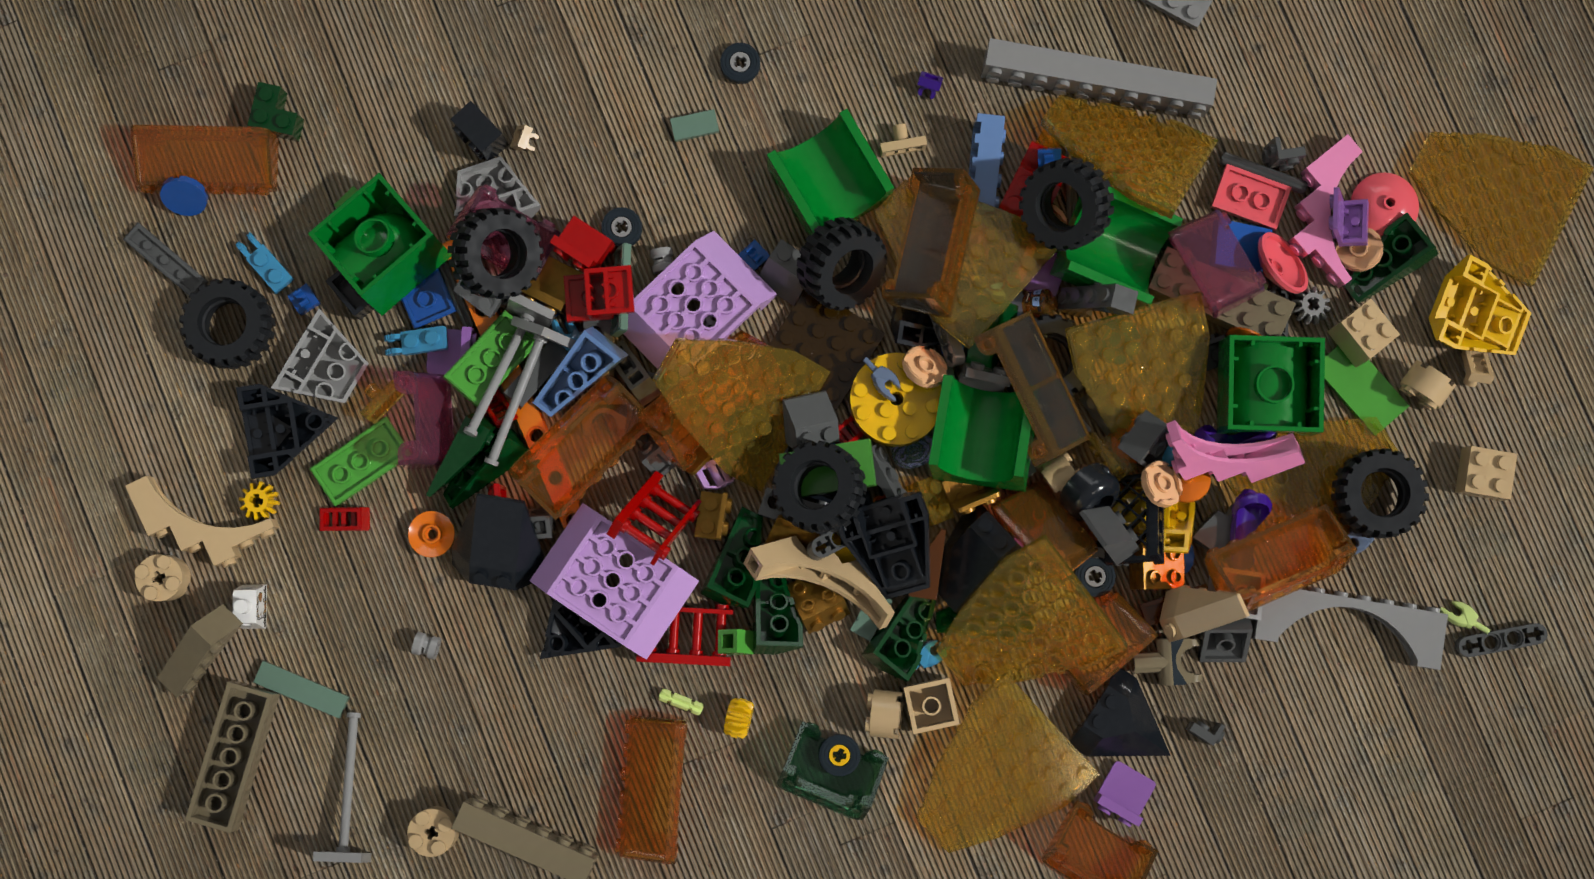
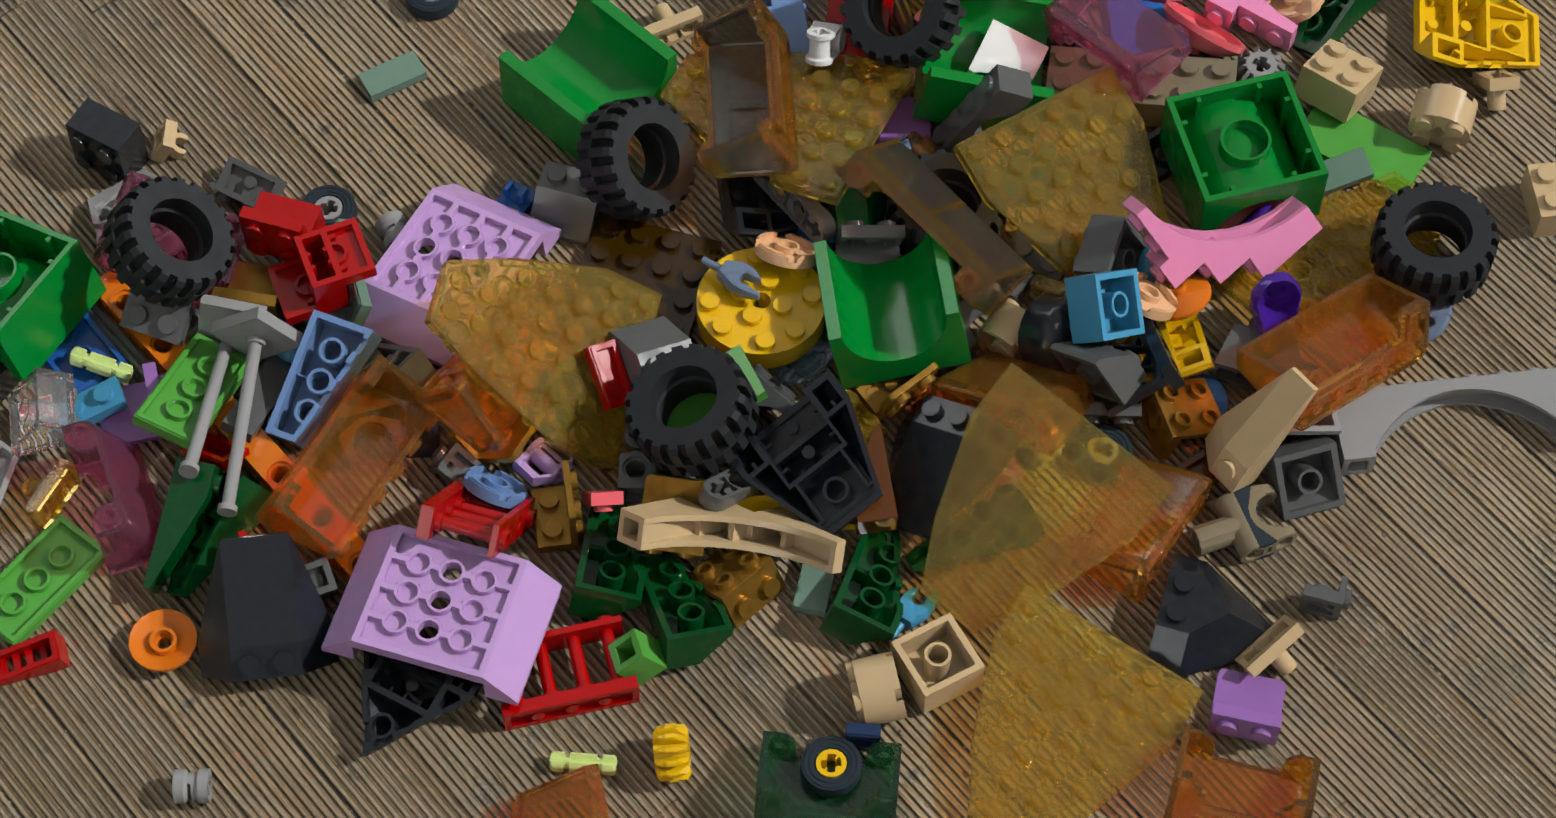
camera: 15 degrees left, 25 degrees down
none -> clear slope [8,367,79,457]
none -> yellowish green axle [69,346,133,383]
none -> dark grey bracket [208,156,288,209]
none -> medium blue tile [463,466,528,509]
none -> coral plate [582,489,624,512]
none -> red tile [583,339,632,412]
none -> white piece [805,21,847,66]
none -> dark blue tile [846,722,881,751]
none -> white slope [967,19,1049,82]
none -> dark azure brick [1064,268,1145,344]
none -> tan tile [1234,614,1305,678]
none -> sand green tile [1324,147,1374,196]

